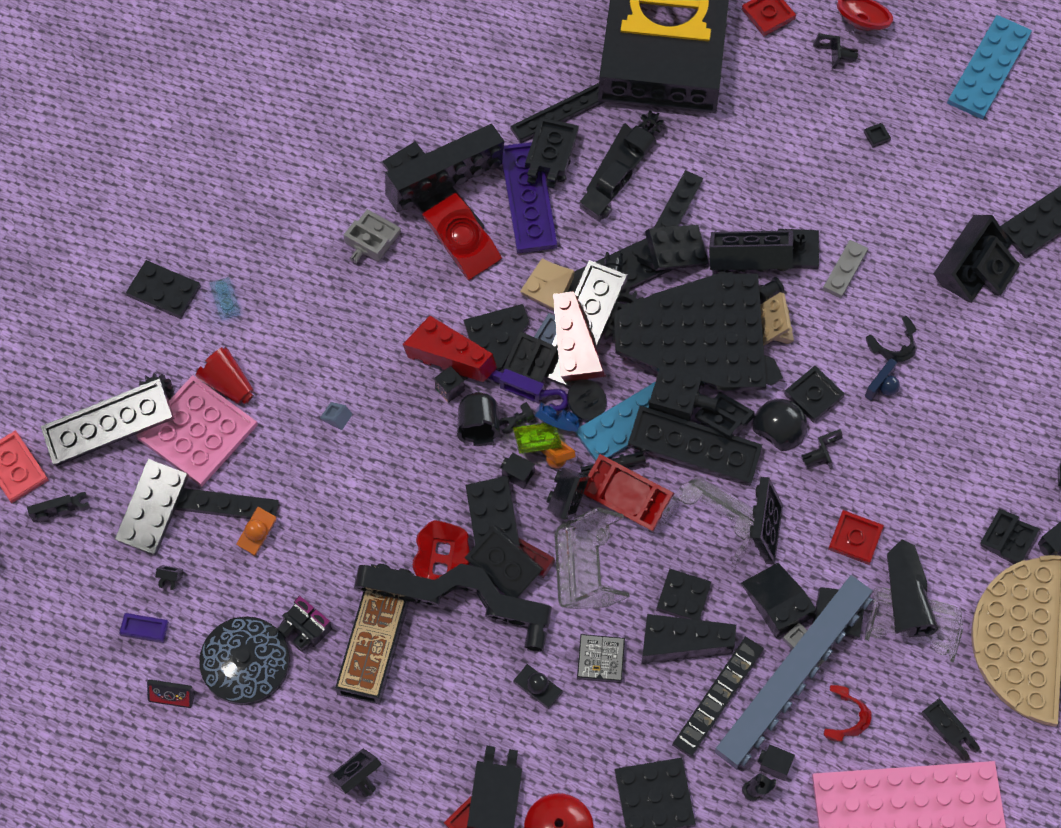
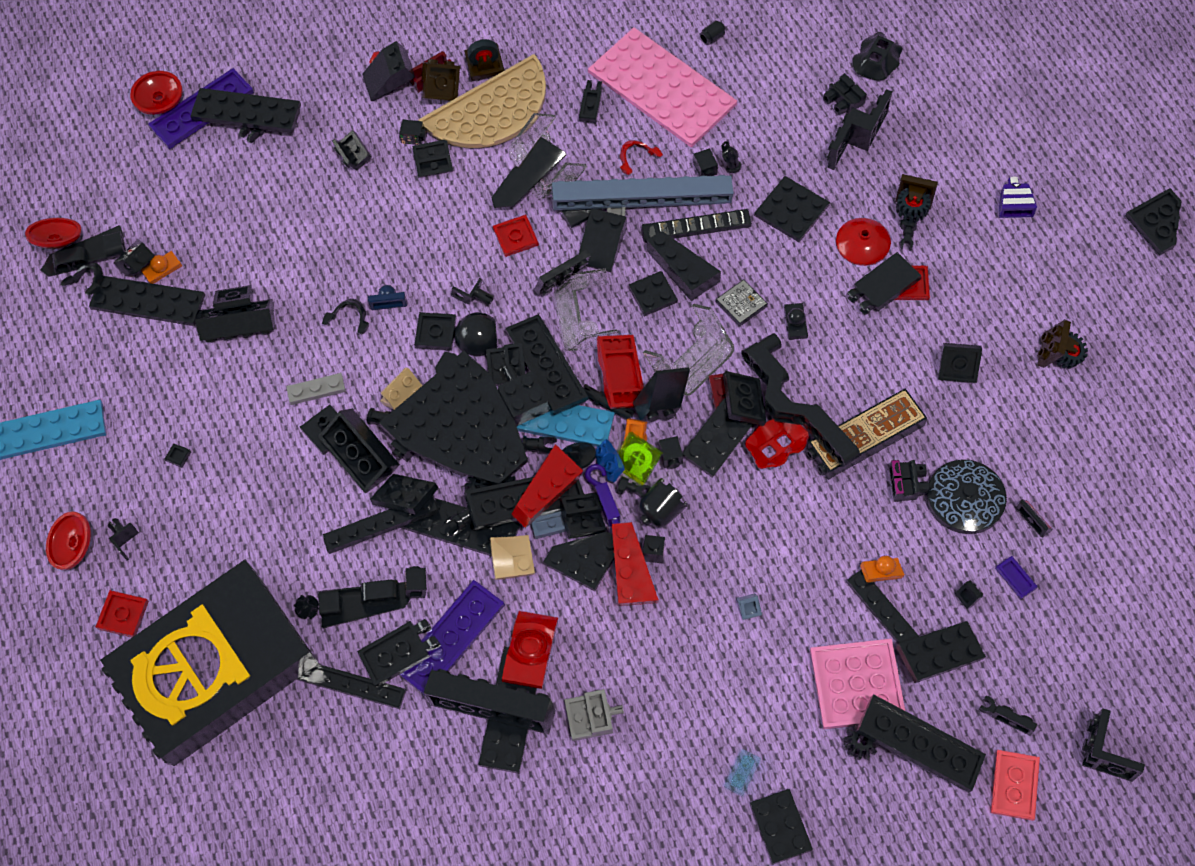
camera: 130 degrees left, 0 degrees up
red cone [195,347,254,404] -> none
none -> black piece [522,436,557,454]

